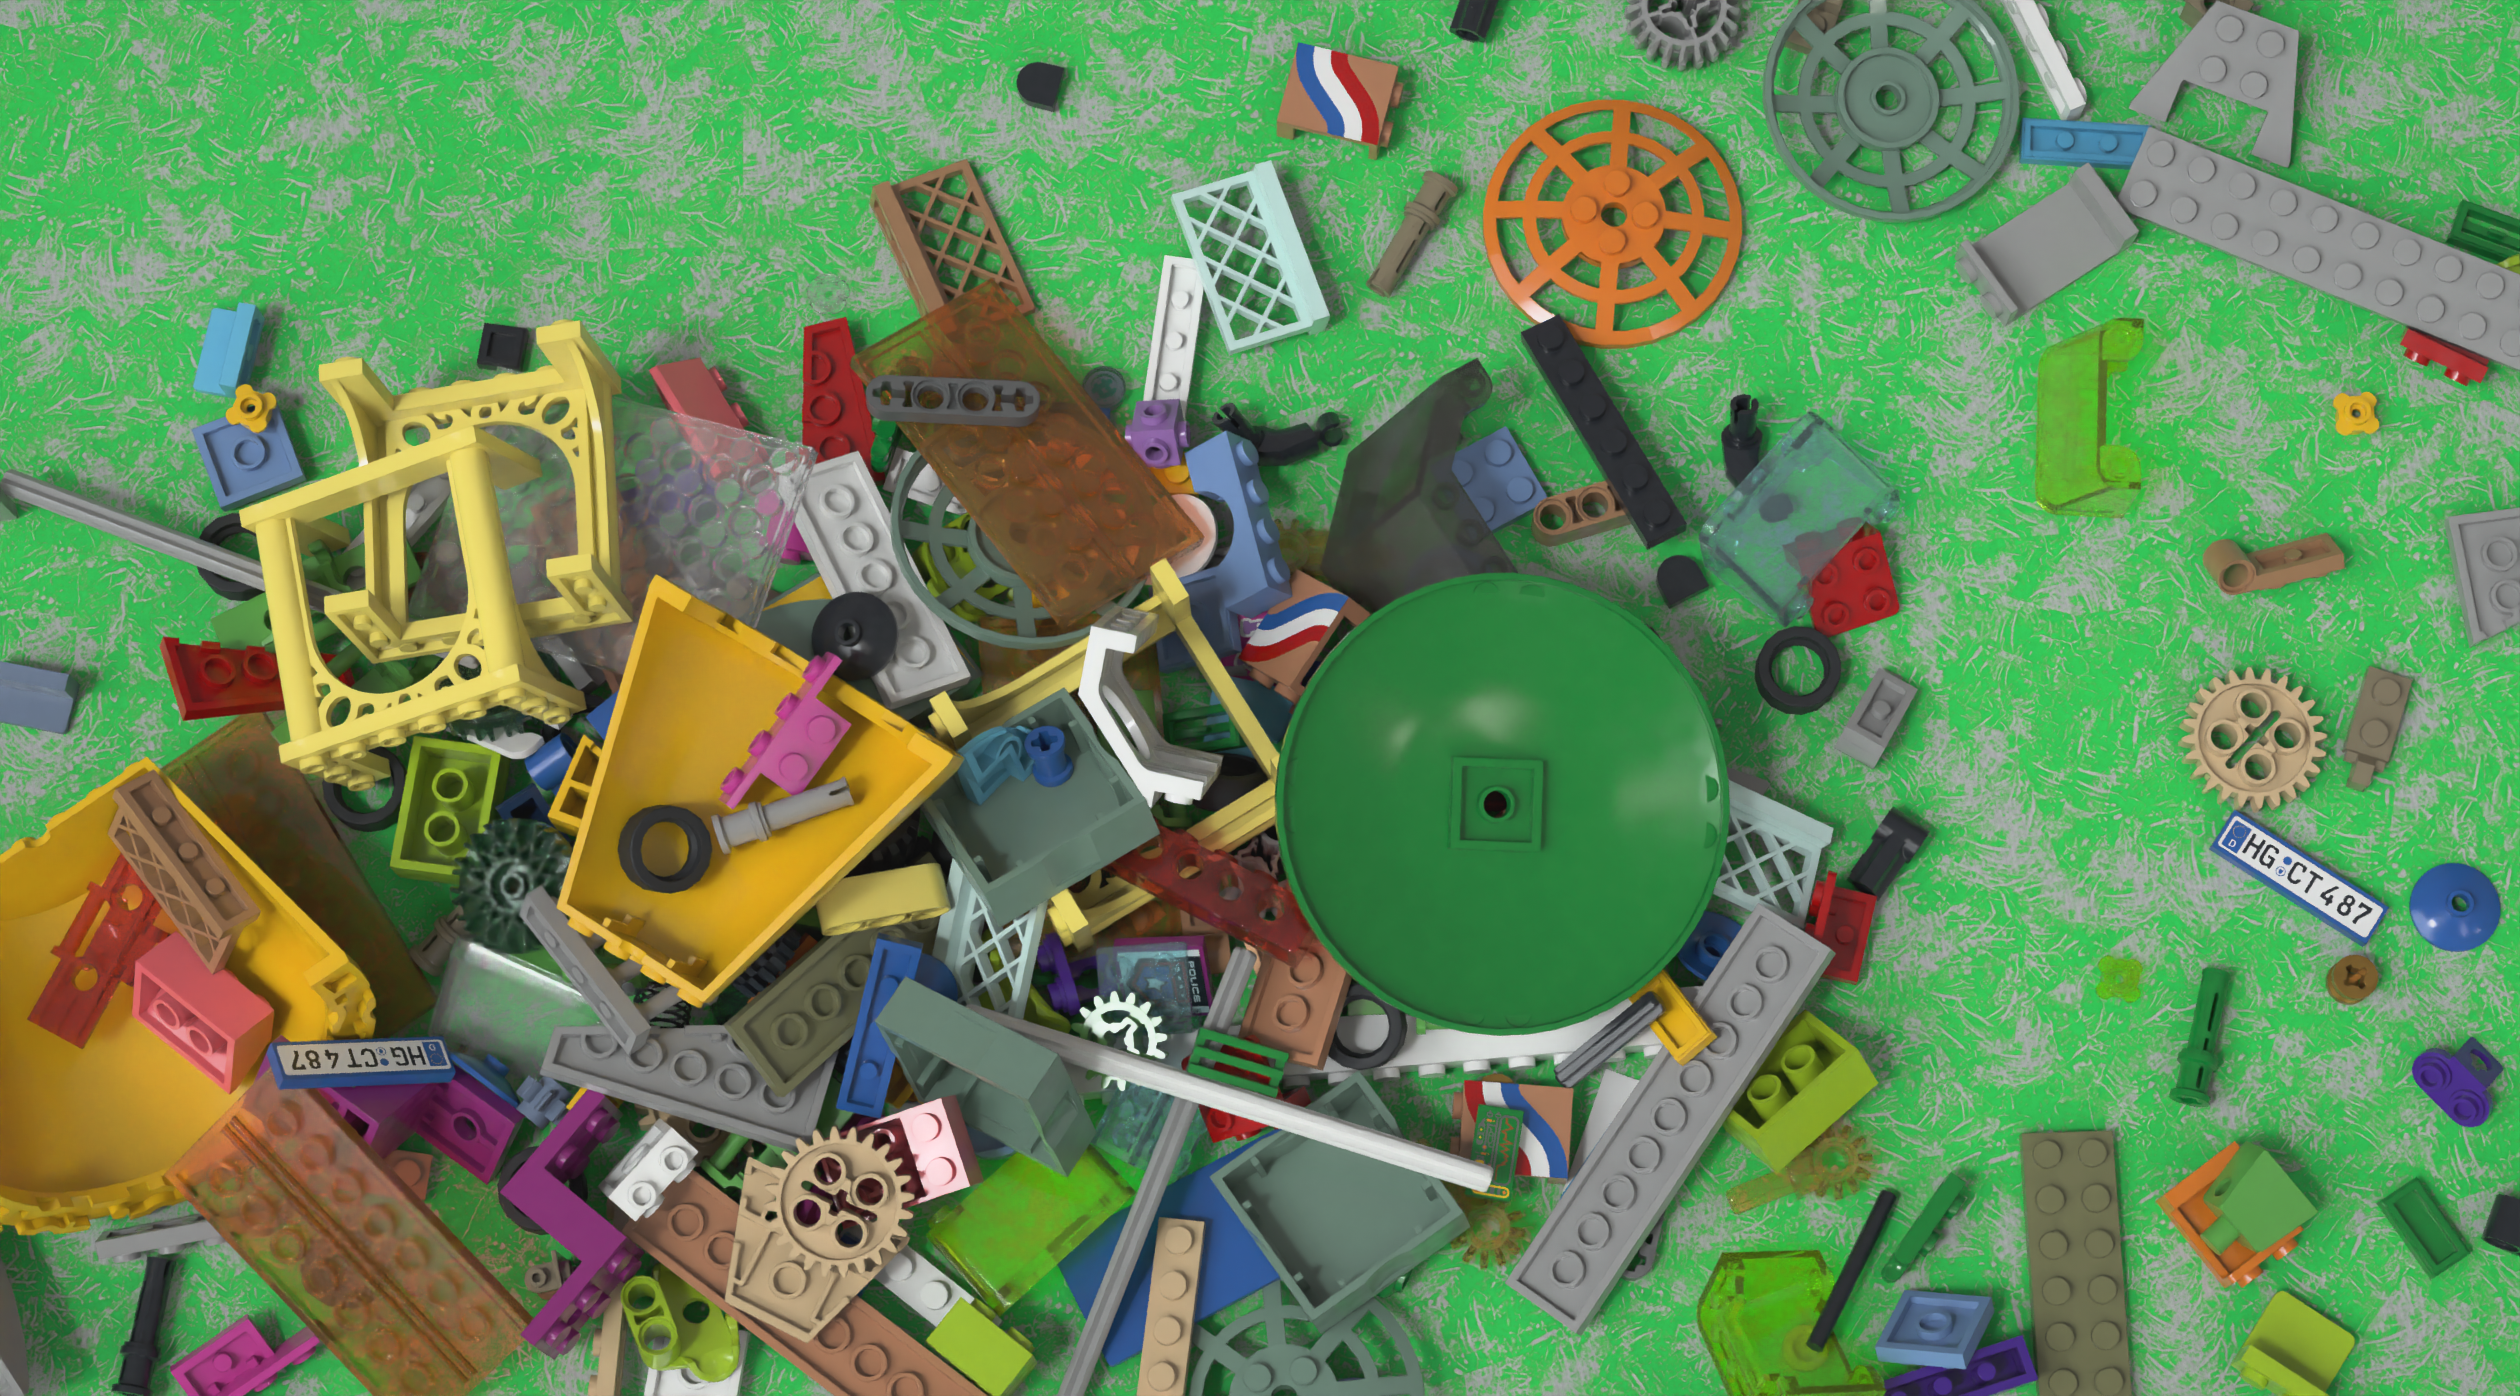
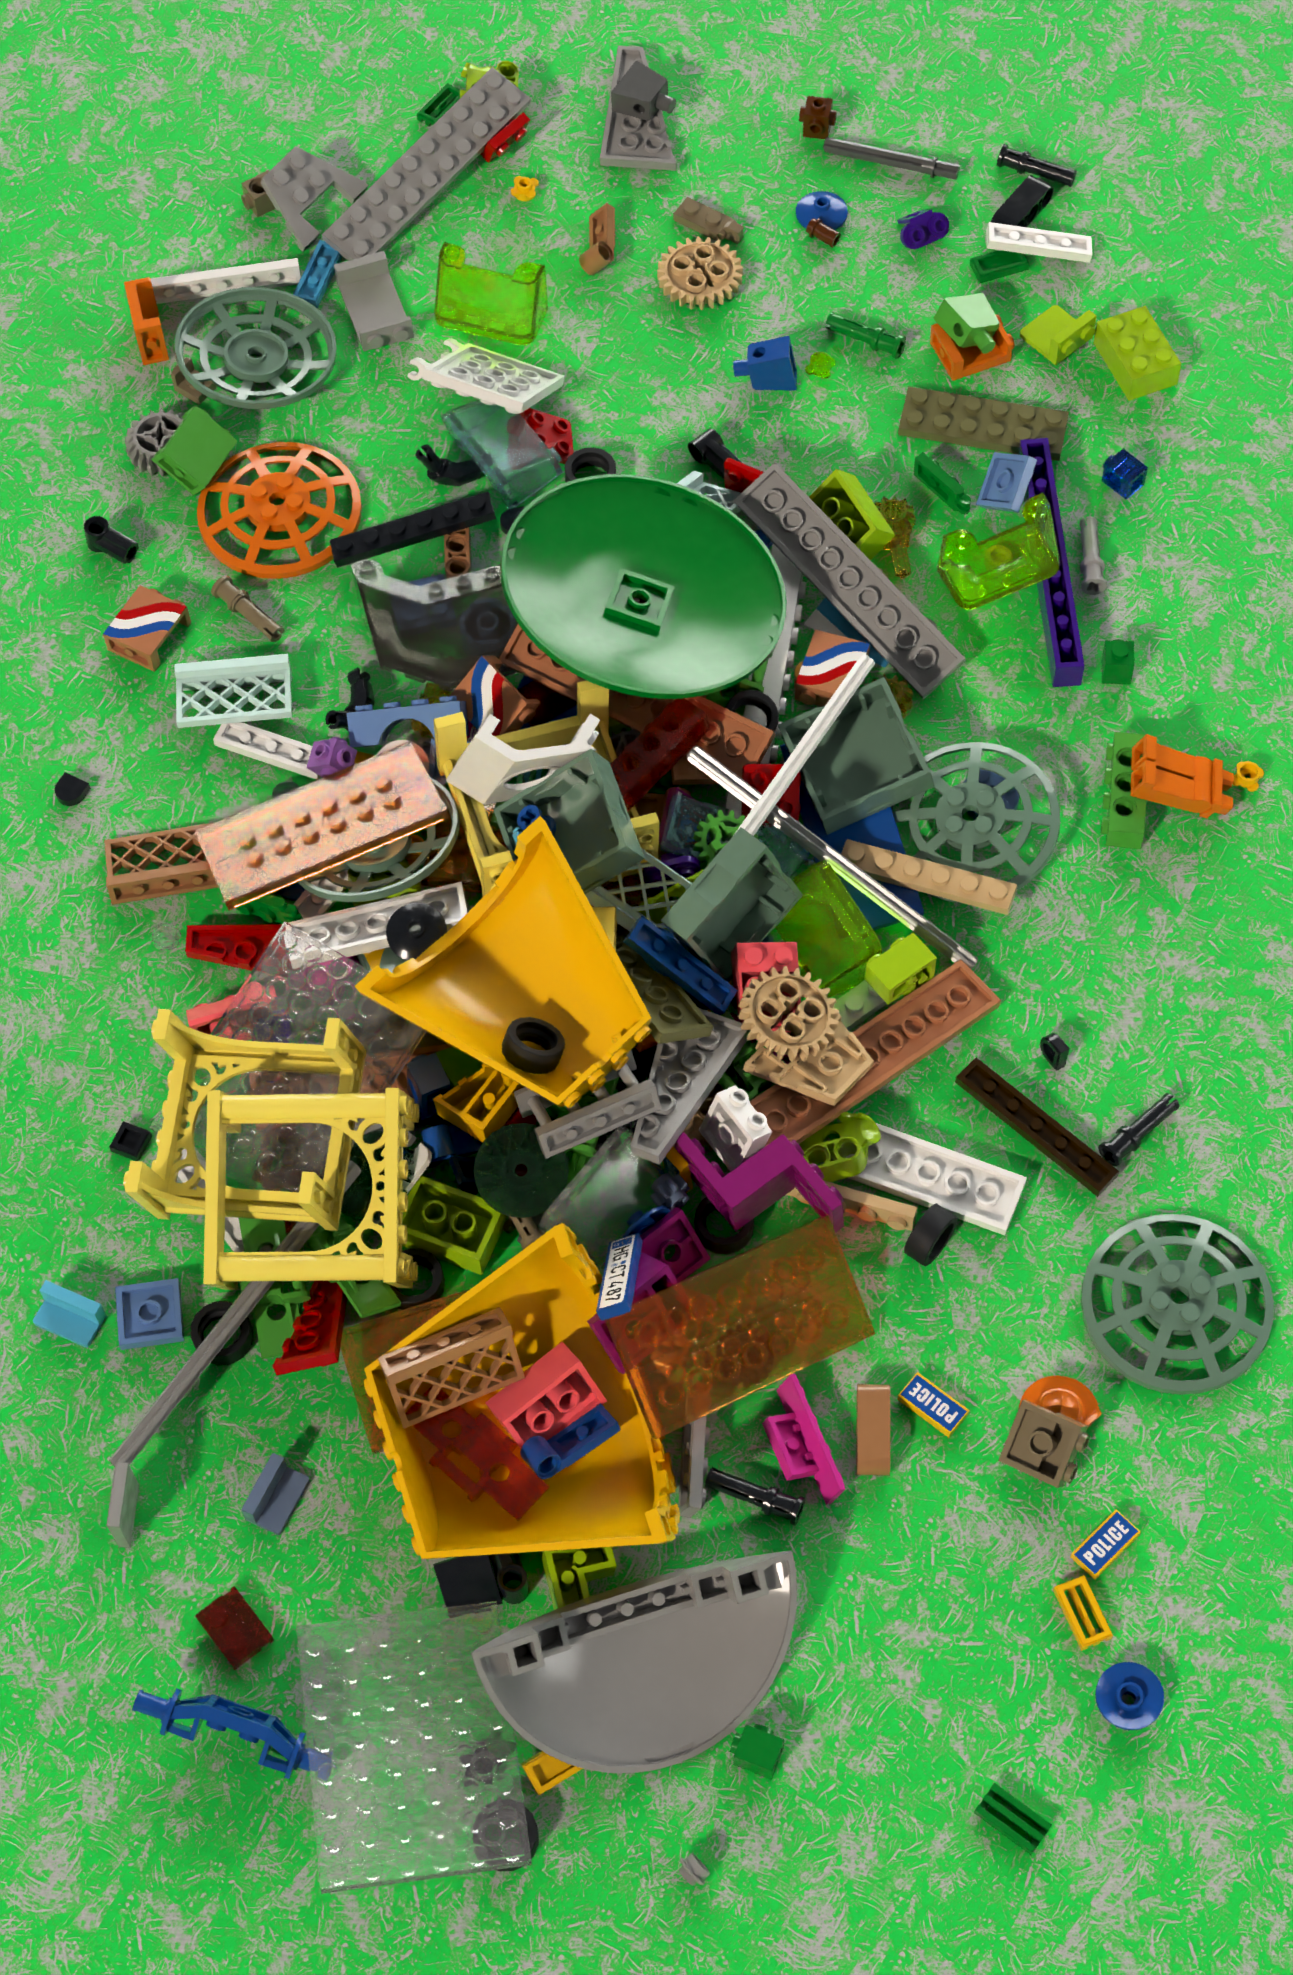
camera: 75 degrees left, 15 degrees down
yellow plate [226,384,277,433] -> none
dark tan hinge [524,1250,577,1301] -> none
light grey pin [711,777,854,855] -> none
dark pink bracket [719,652,852,809] -> none
dark grey beam [866,375,1040,427] -> none
green tile [1186,1026,1289,1098] -> none
green tile [1464,1104,1524,1204] -> none
axle [1554,991,1666,1088] -> none
yellow tile [1628,969,1717,1066] -> none
black bar [1806,1190,1897,1352] -> none
light grey plate [1834,668,1918,769] -> none
tile [2209,810,2389,947] -> none
pearl gold wheel [2326,955,2378,1005] -> none
none -> bright green panel [152,405,237,496]
none -> white plate [407,338,565,414]
none -> blue plate [520,1404,621,1479]
none -> blue torso [733,336,797,391]
none -> reddish brown pin [806,218,841,248]
none -> white plate [986,222,1093,263]

